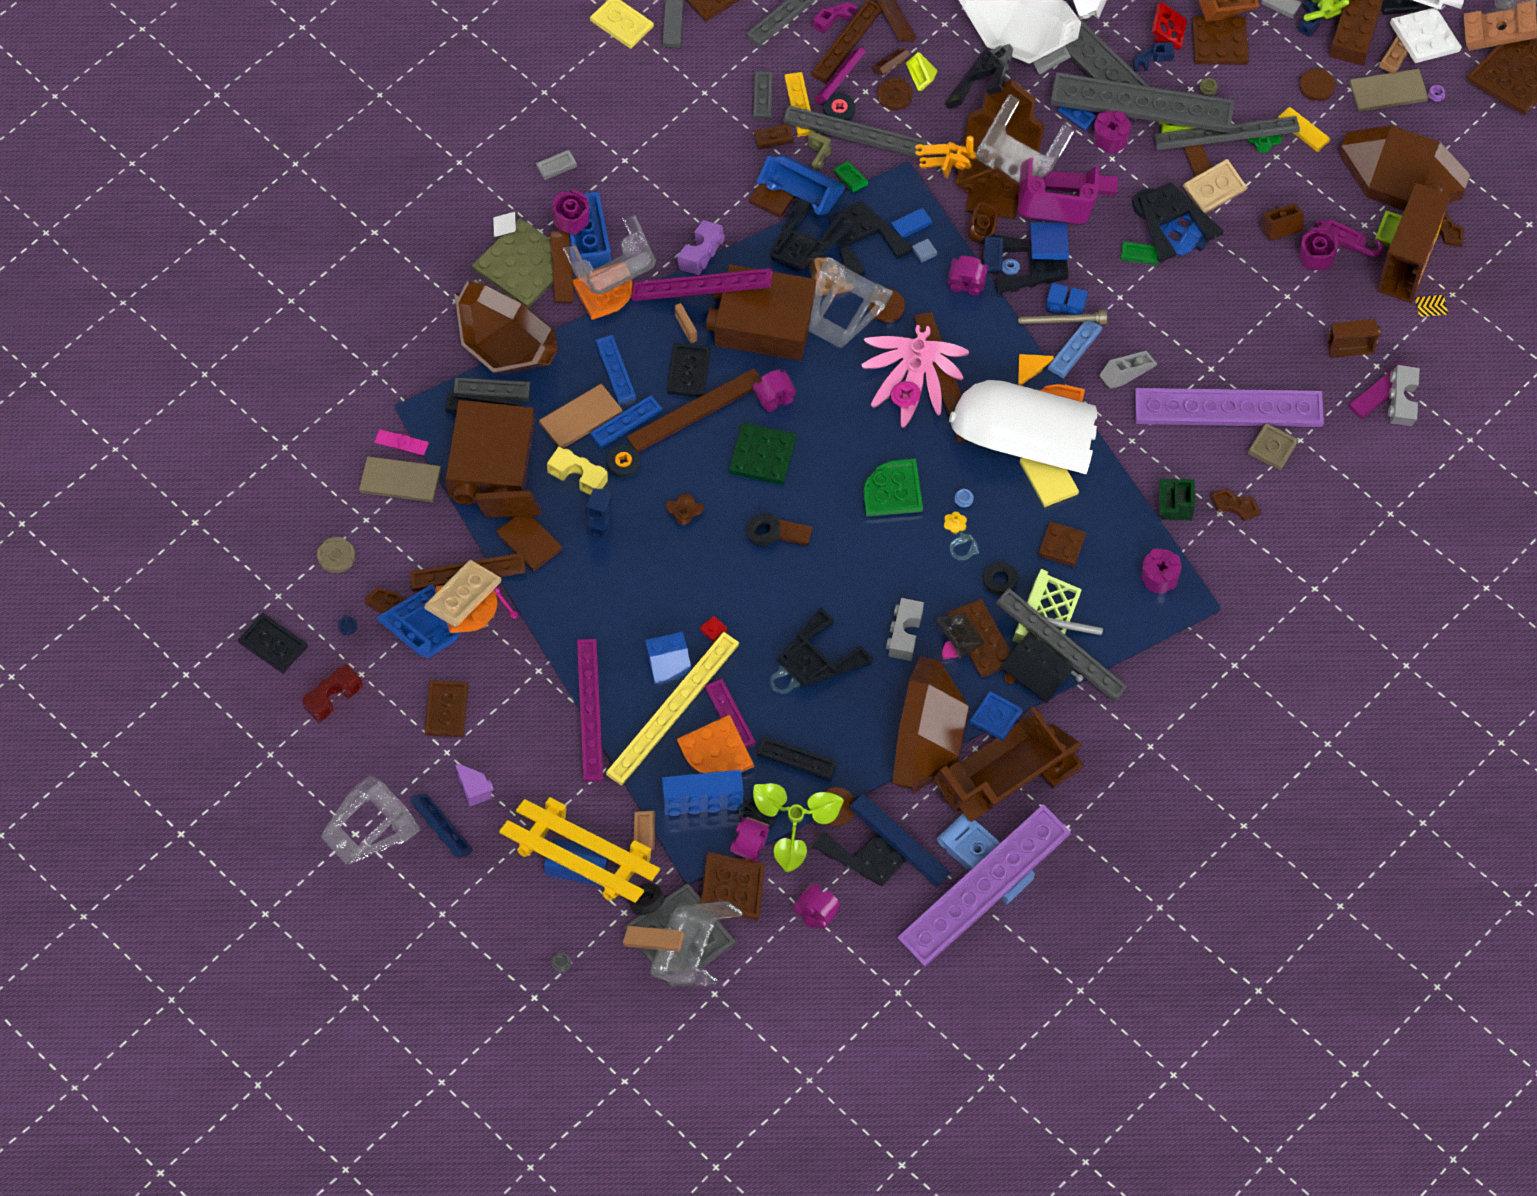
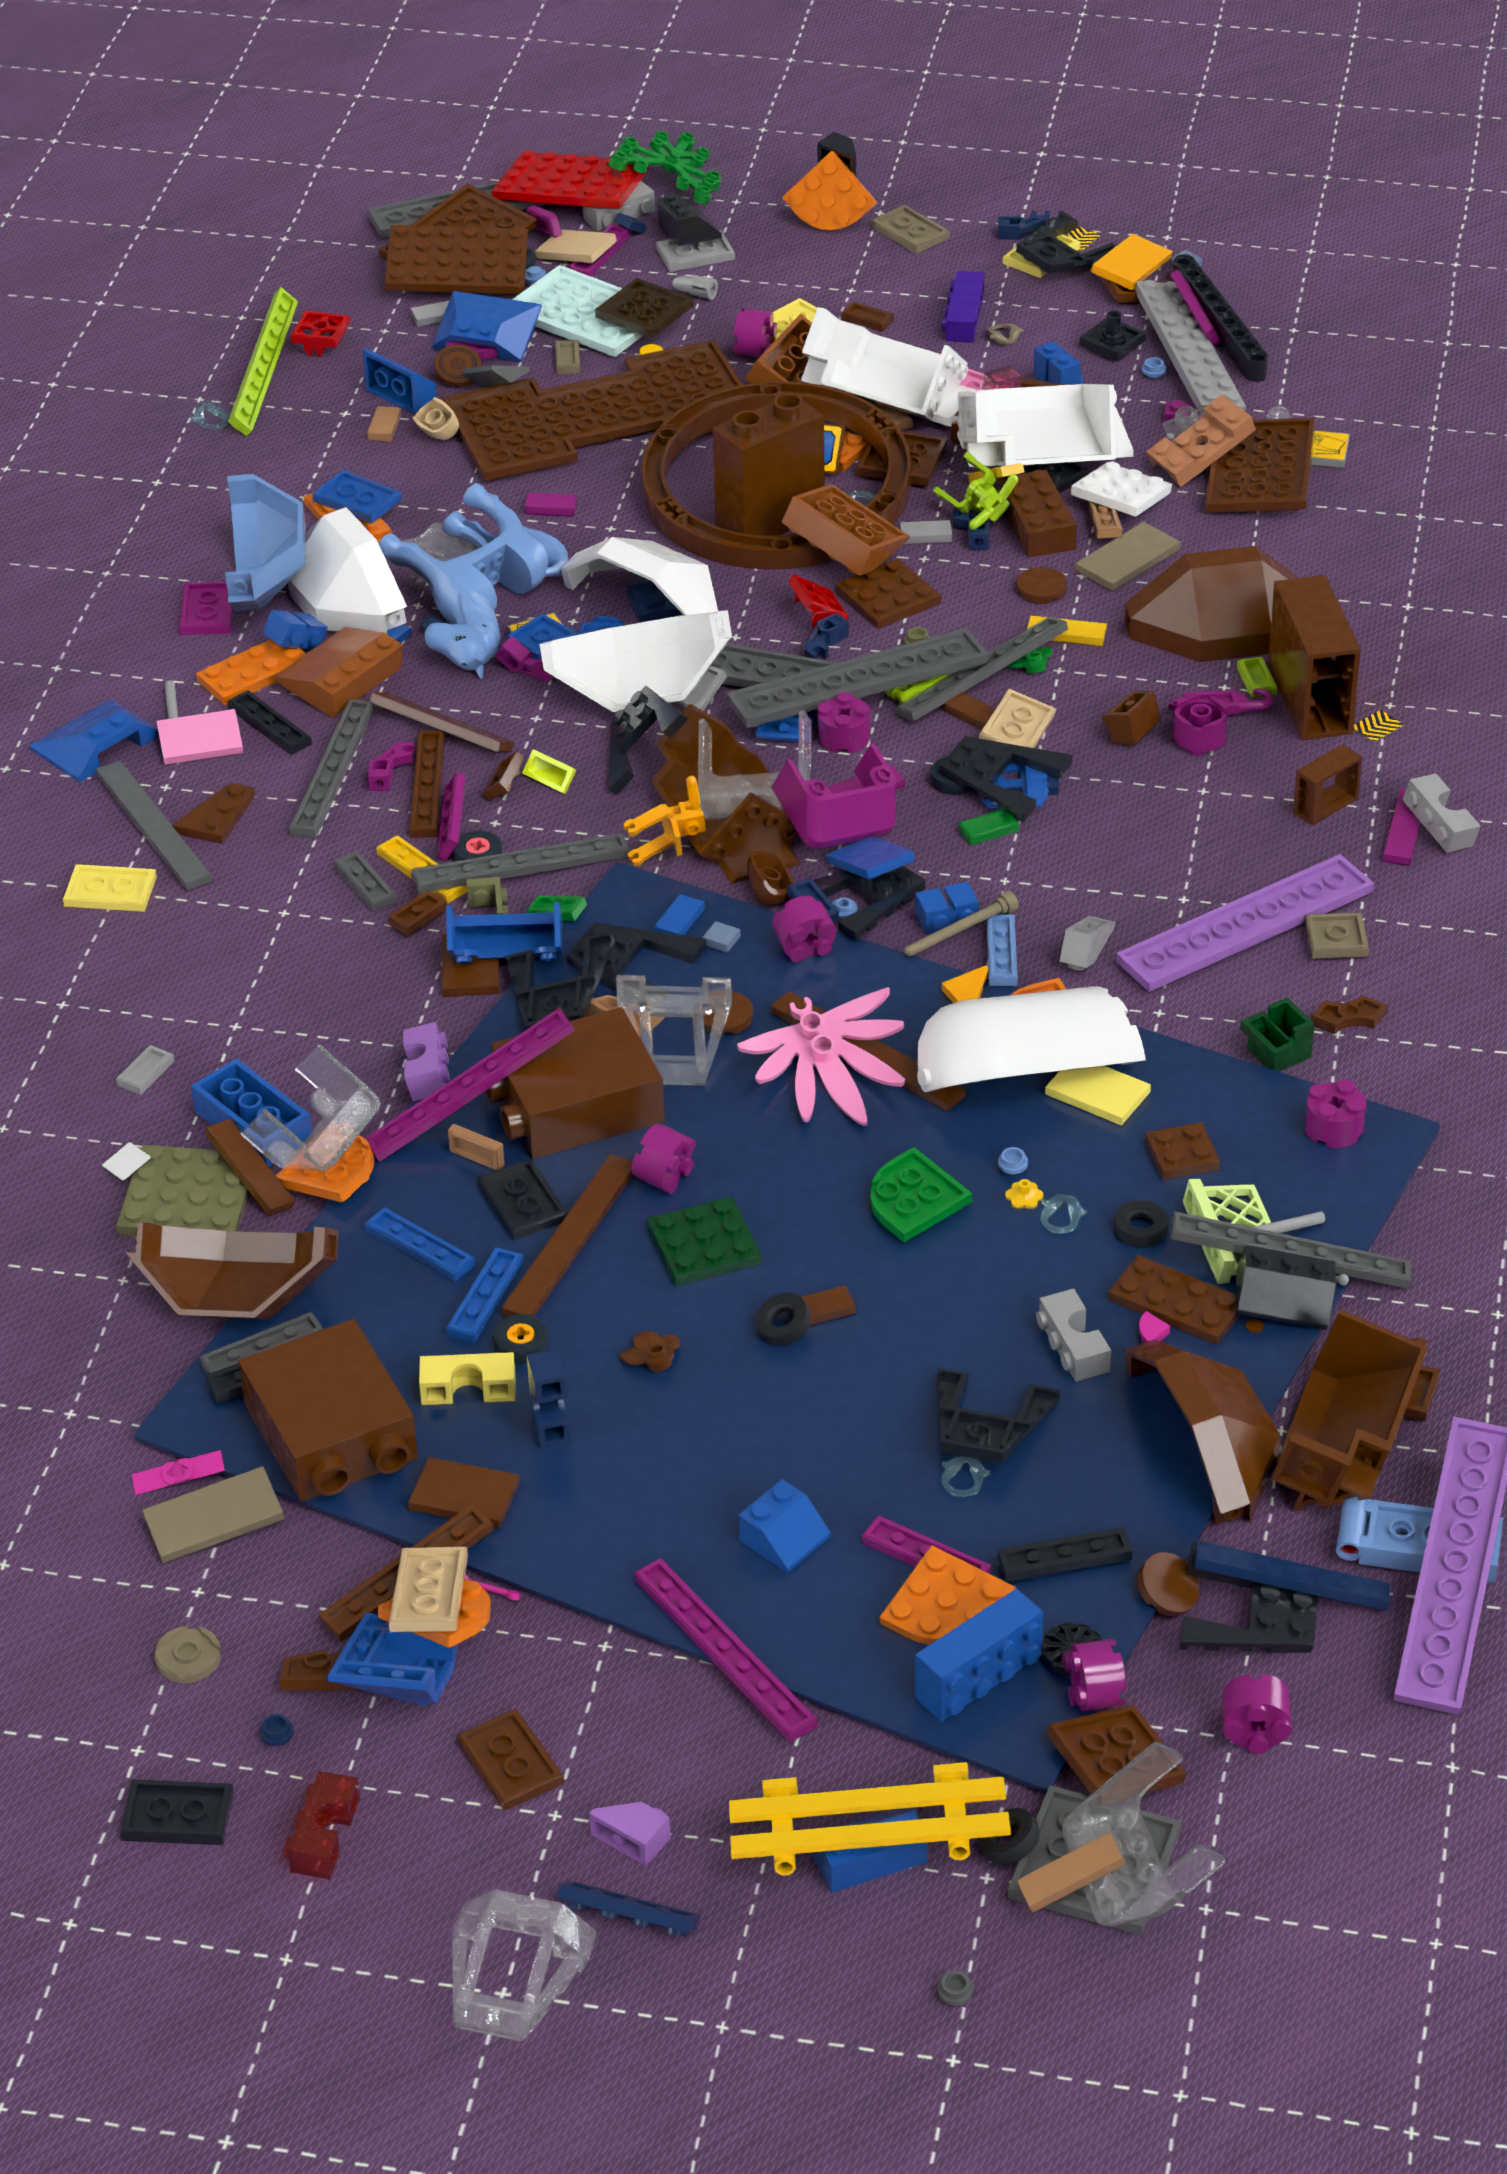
camera: 30 degrees left, 20 degrees down
reddish brown tile [475,490,541,518] -> none
medium nougat tile [539,383,623,448] -> none
magenta brick [552,190,590,235] -> none
light yellow plate [606,632,739,786] -> none
medium nougat tile [634,811,655,851] -> none
red plate [700,616,727,643] -> none
lime plant [753,783,844,872] -> none
reddish brown tile [877,77,913,111] -> none
dark pink gear [891,381,921,408] -> none
clear smoke slope [936,613,984,660] -> none
blue tile [970,691,1023,741] -> none
medium lavender plate [1428,85,1445,102] -> none

